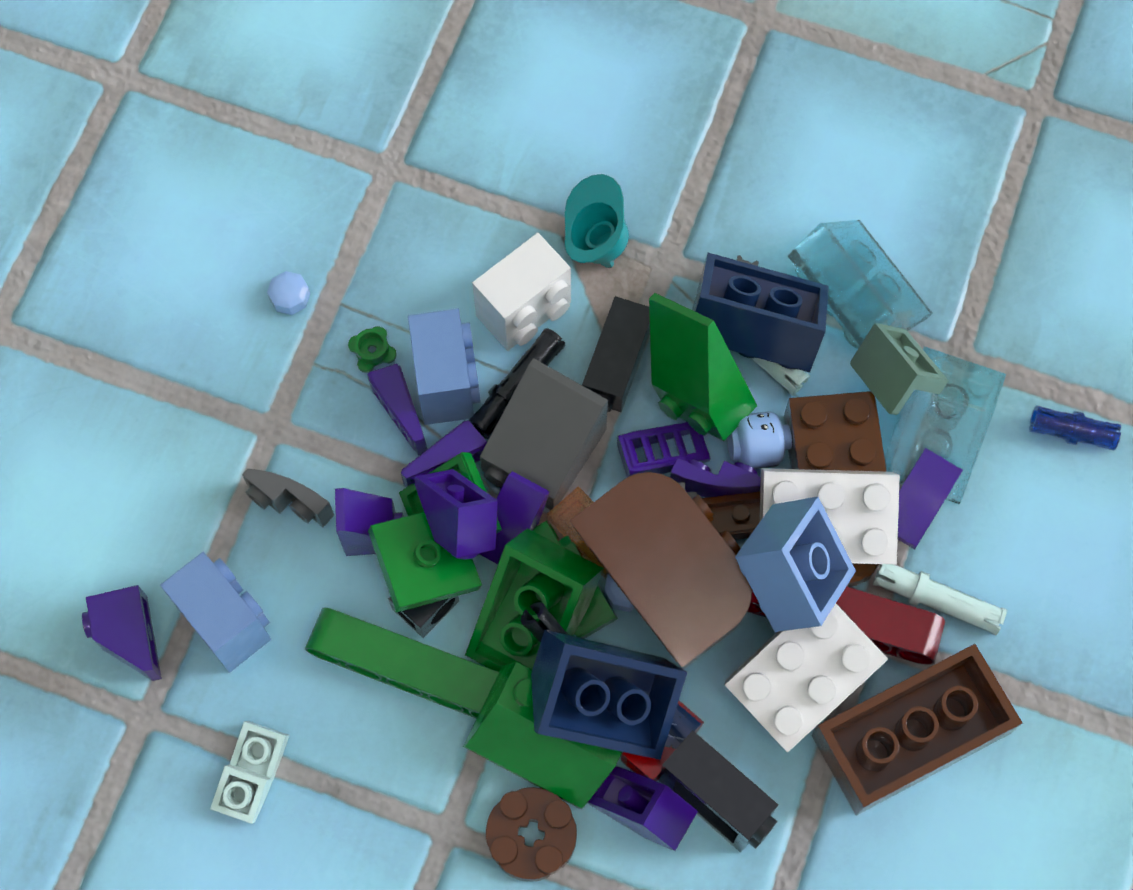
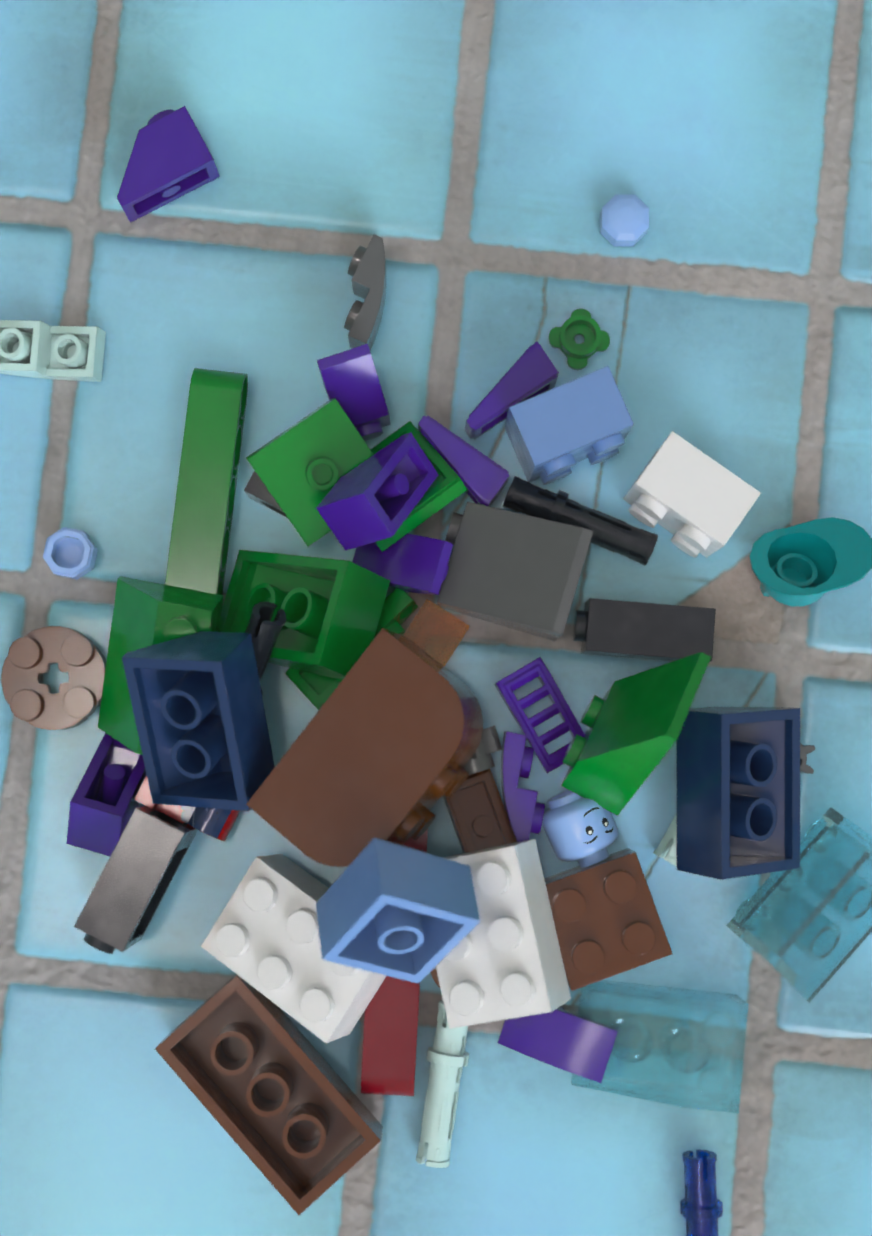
camera: 70 degrees right, 15 degrees up
medium blue brick [160,551,271,673] -> none
sand green panel [850,323,949,415] -> none
none -> light blue tile [43,527,98,580]

